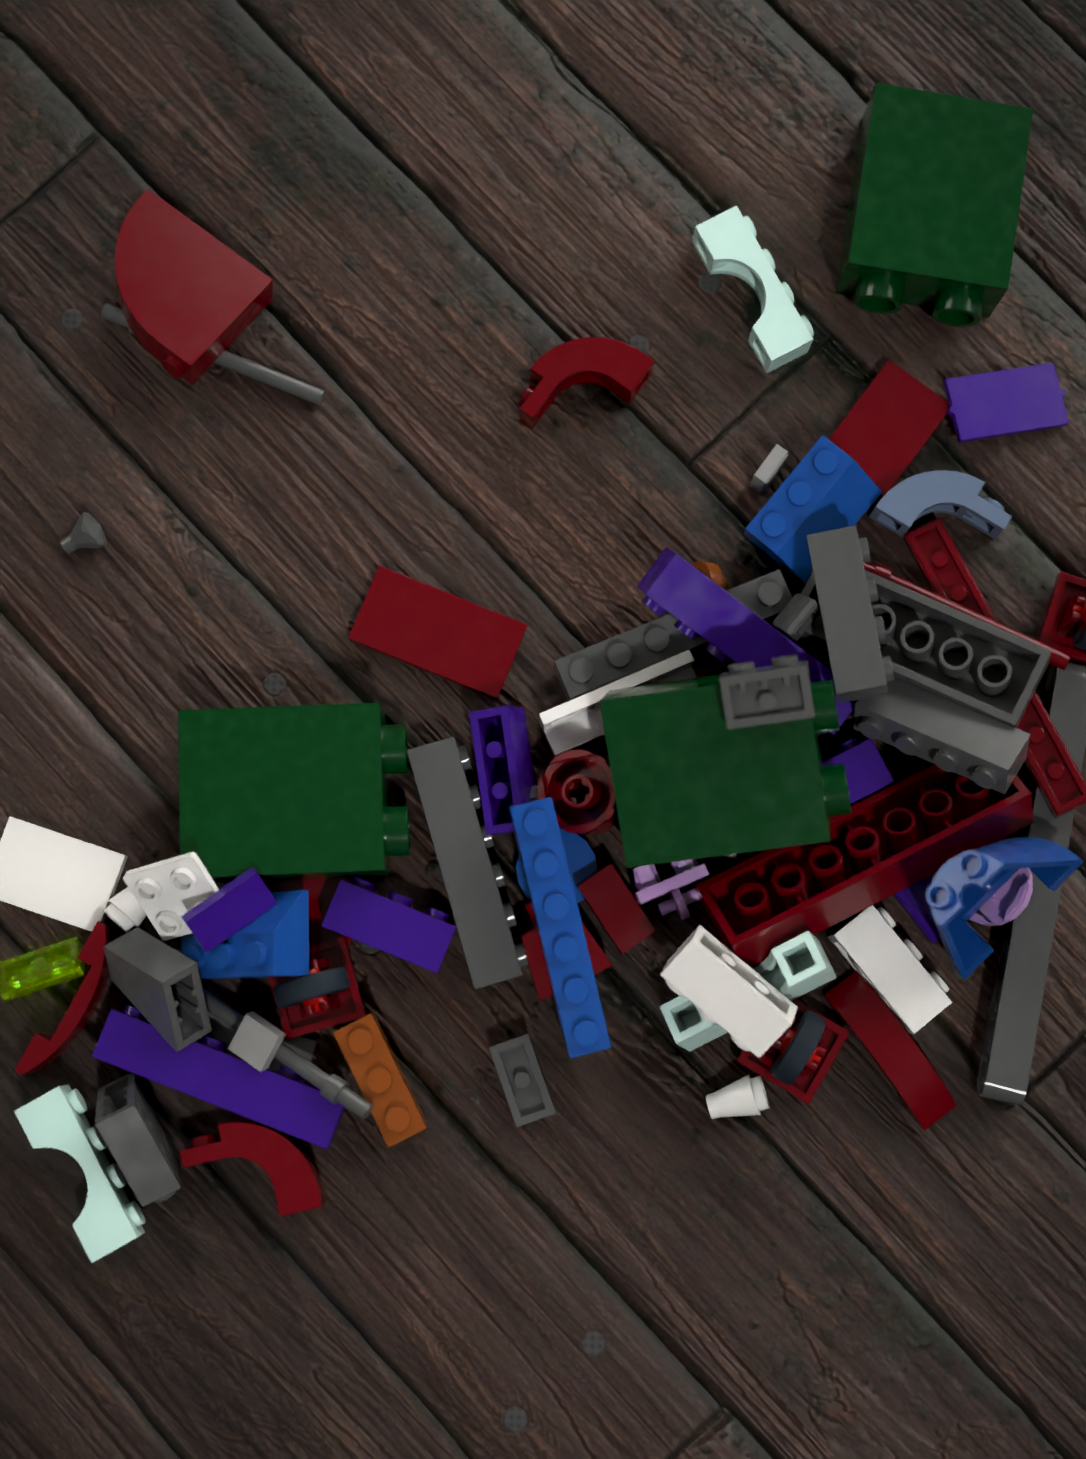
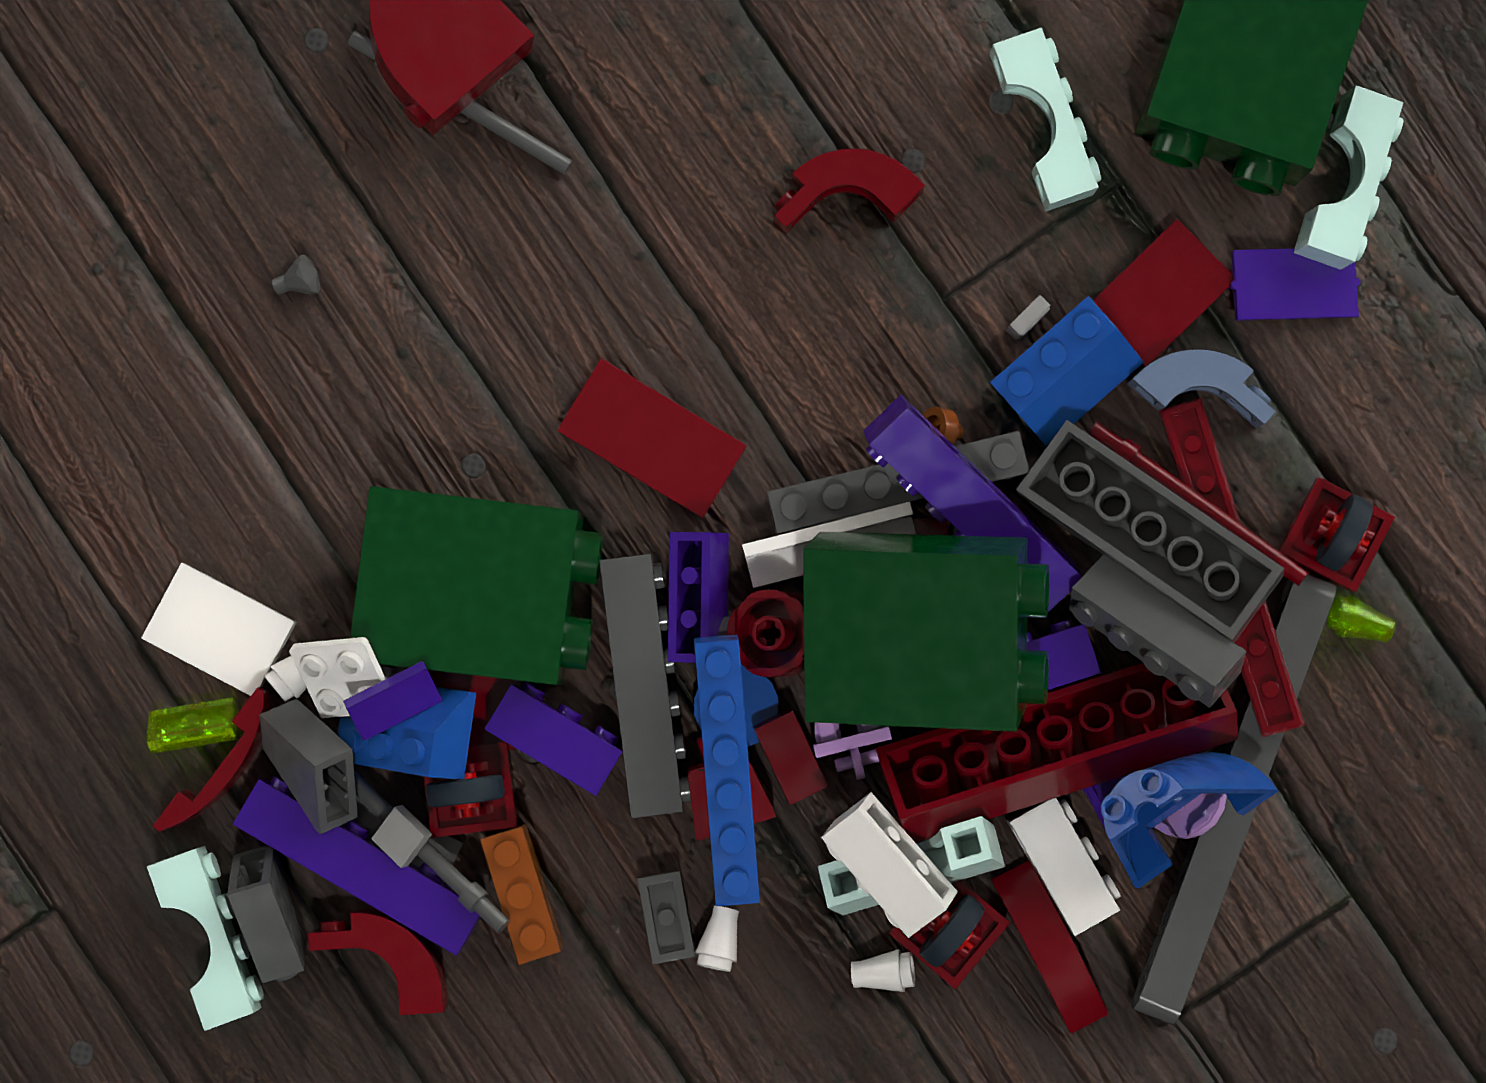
camera: 20 degrees right, 5 degrees up
dark grey bracket [719,655,815,730] -> none
dark grey slope [772,593,820,642] -> none
dark grey brick [807,525,894,703] -> none
none -> white cone [695,906,739,972]
none -> light aqua arch [1294,85,1404,270]

